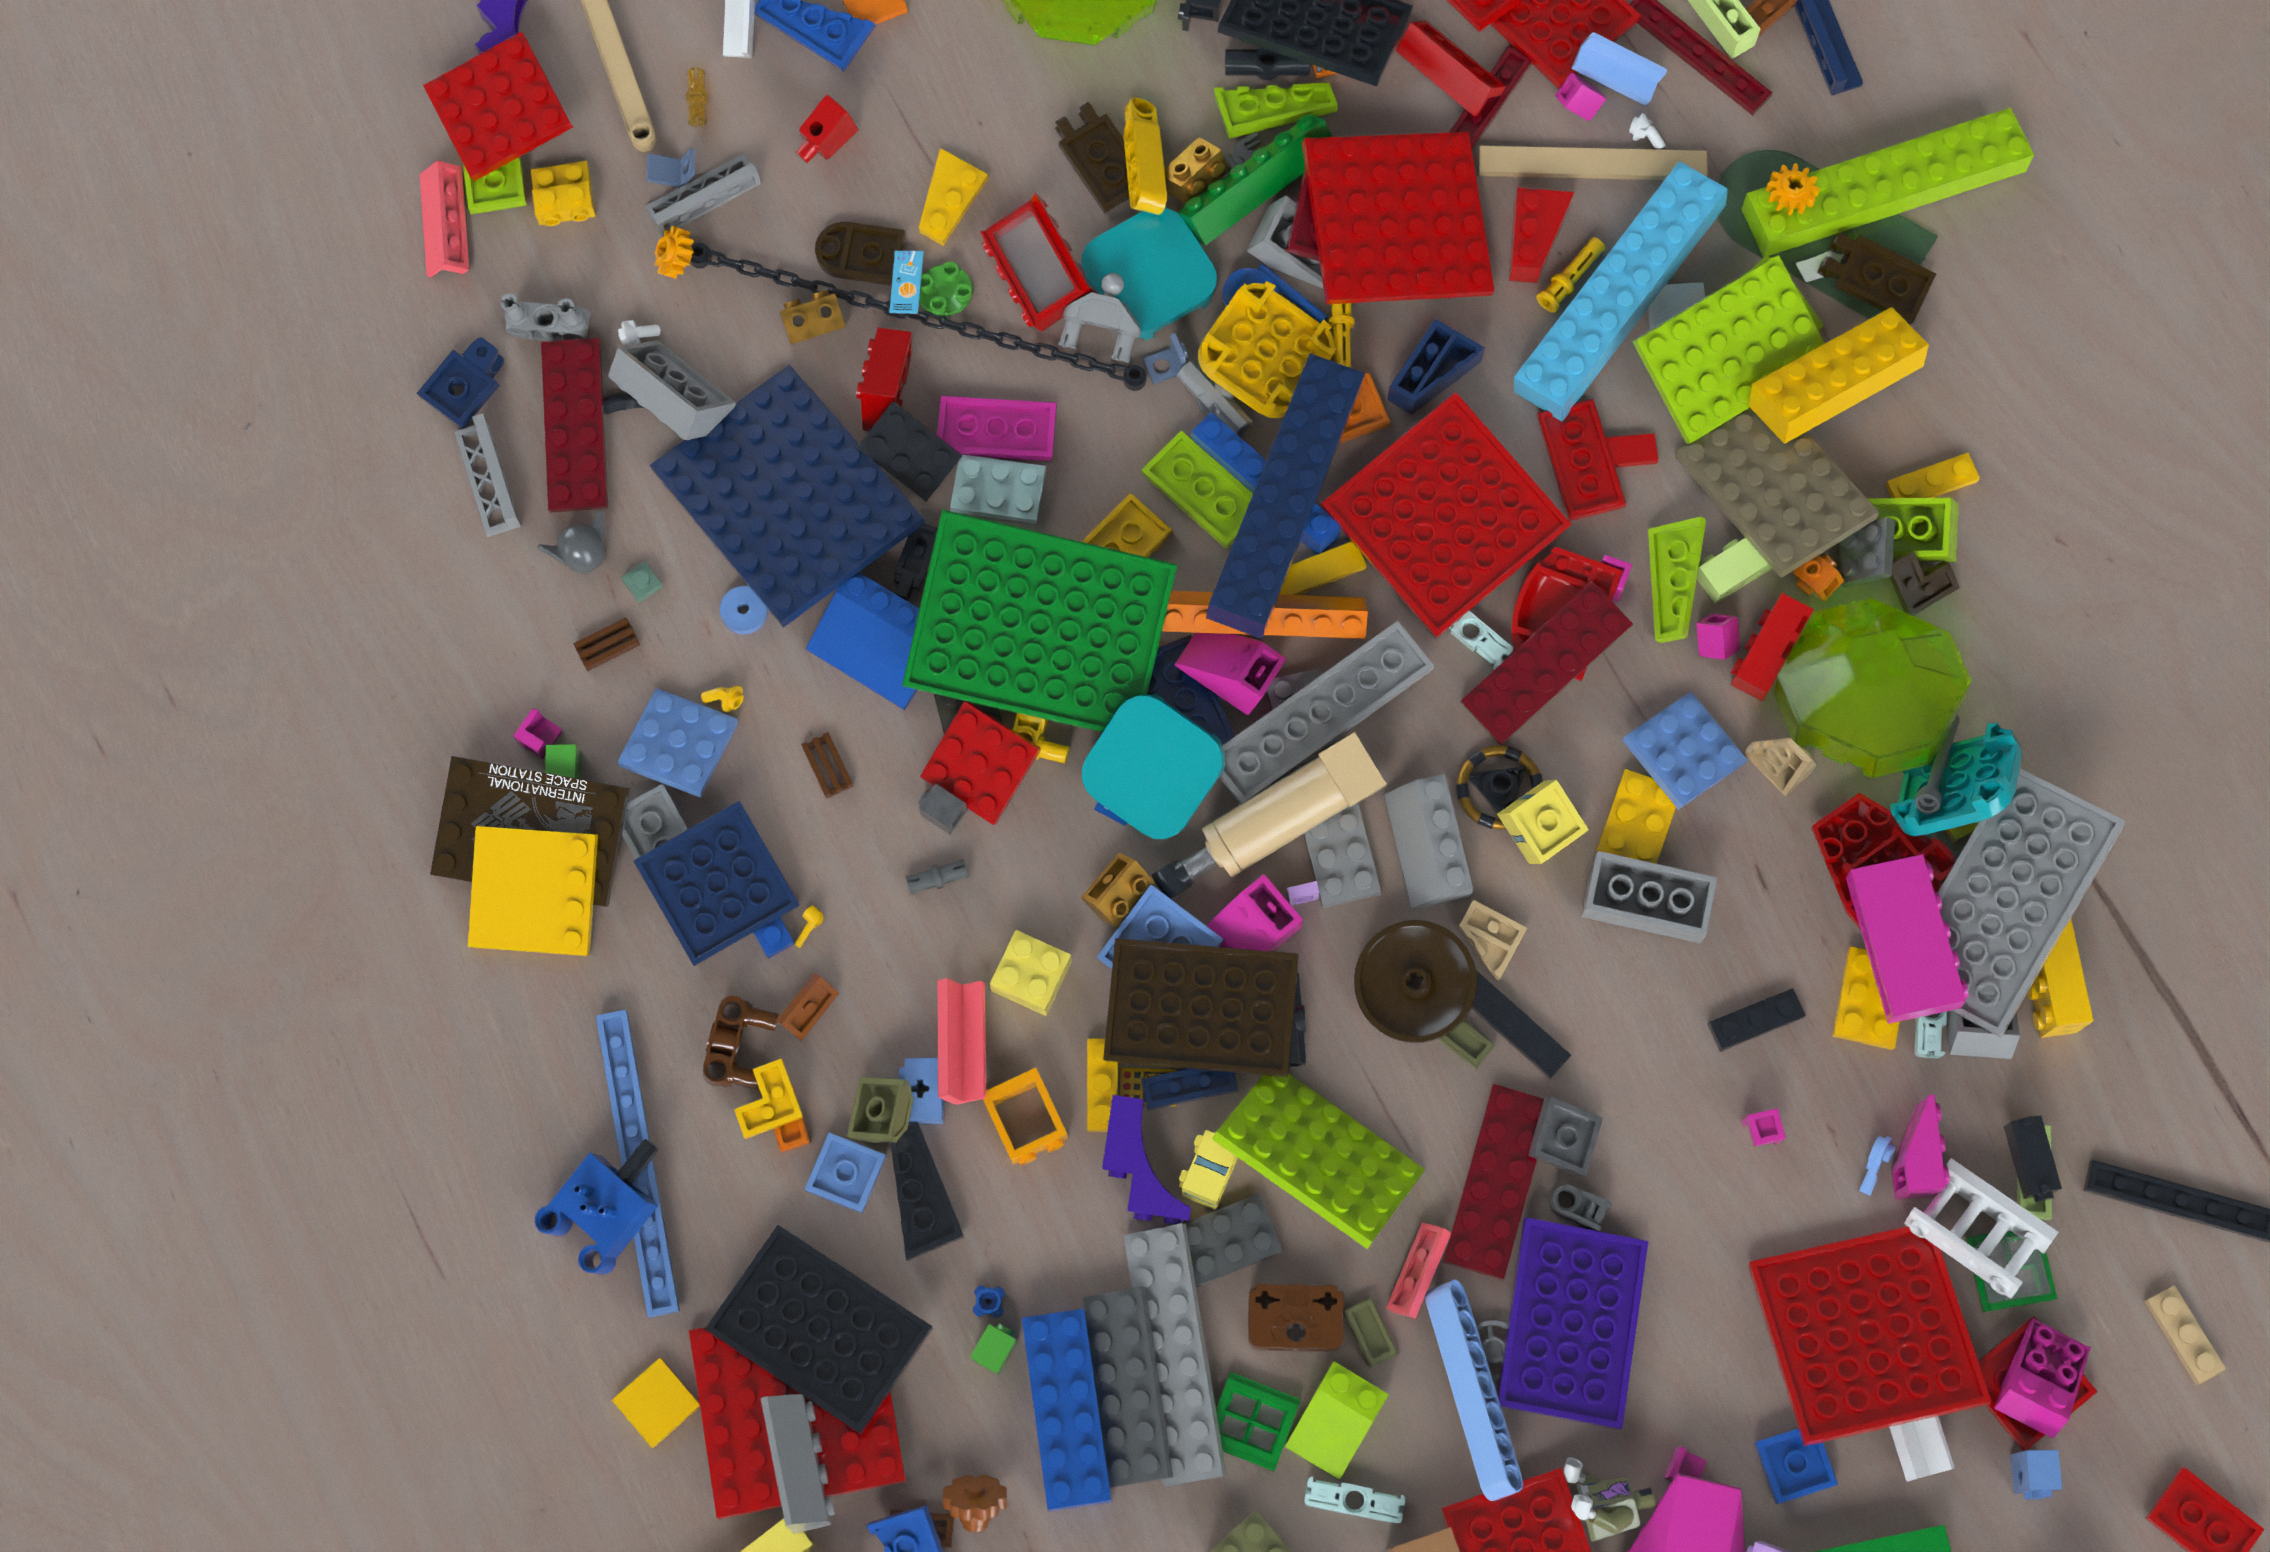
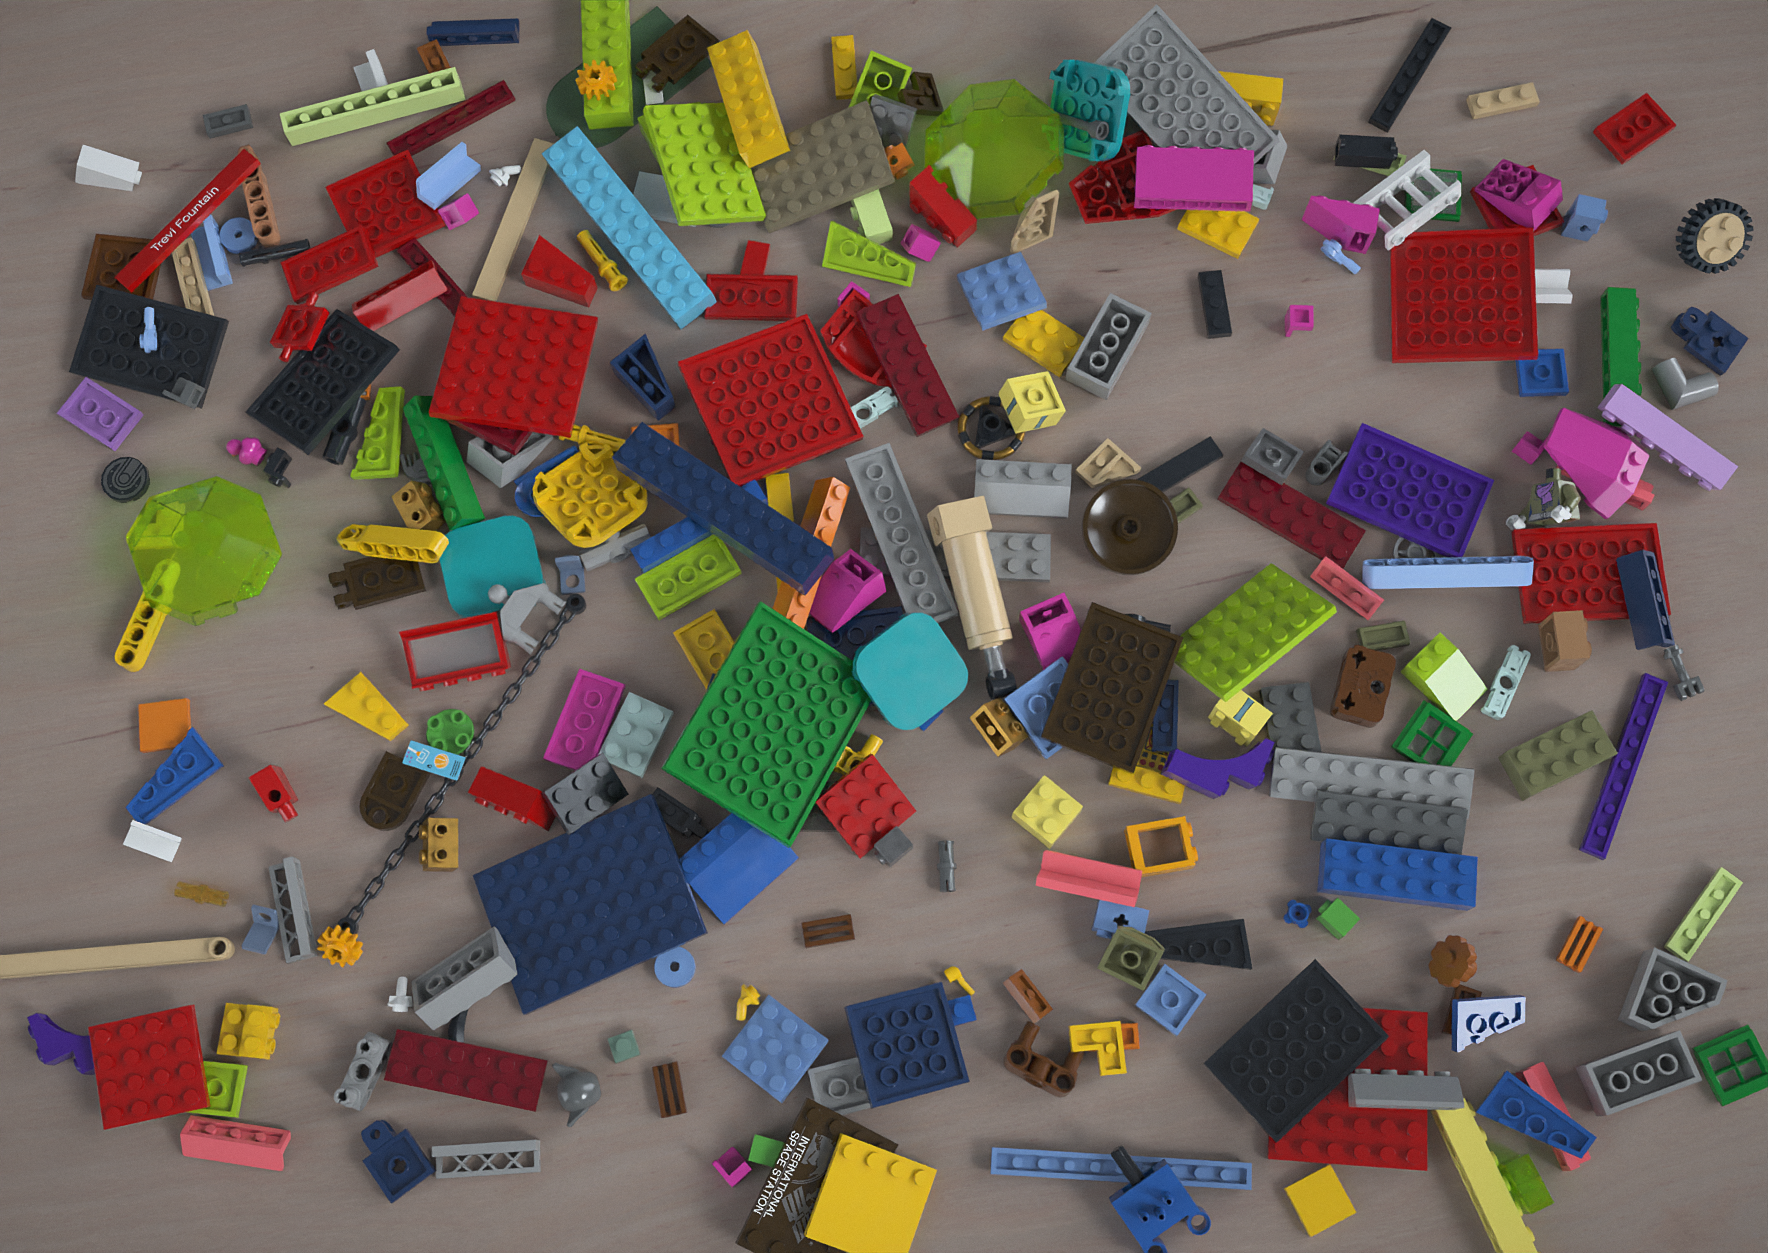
camera: 75 degrees left, 0 degrees up
lavender tile [1286,881,1320,906] -> none

